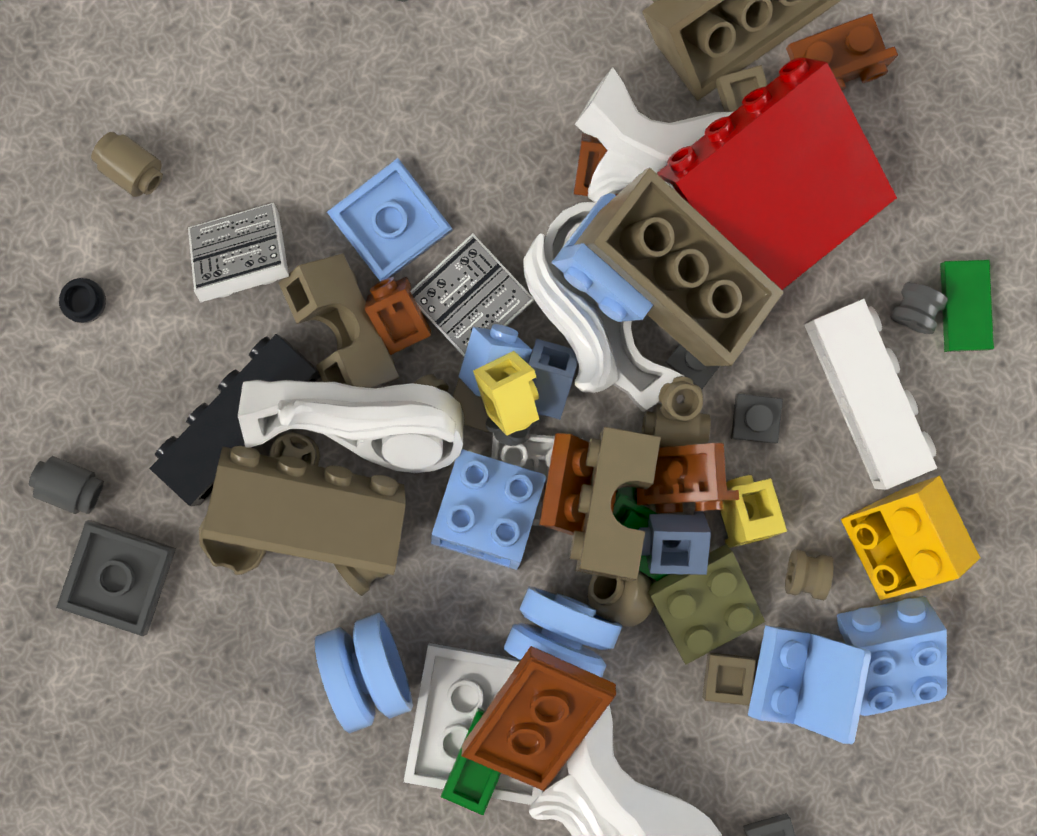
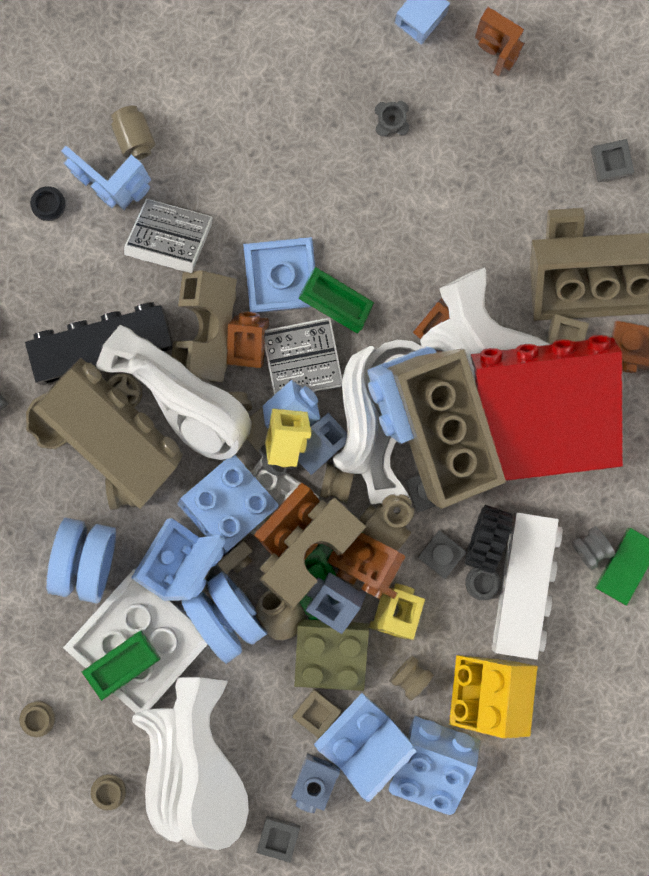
camera: 30 degrees right, 0 degrees up
dark orange tile [461,646,616,791] -> none
none -> light blue bracket [61,146,151,210]
none -> light blue bracket [131,518,226,601]
none -> dark tan plate [217,540,254,574]
none -> sand blue brick [291,753,340,813]
none -> green tile [298,267,374,334]
none -> dark tan wheel [320,463,354,503]
none -> black tyre [465,504,513,574]
none -> dark grey plate [465,568,501,600]

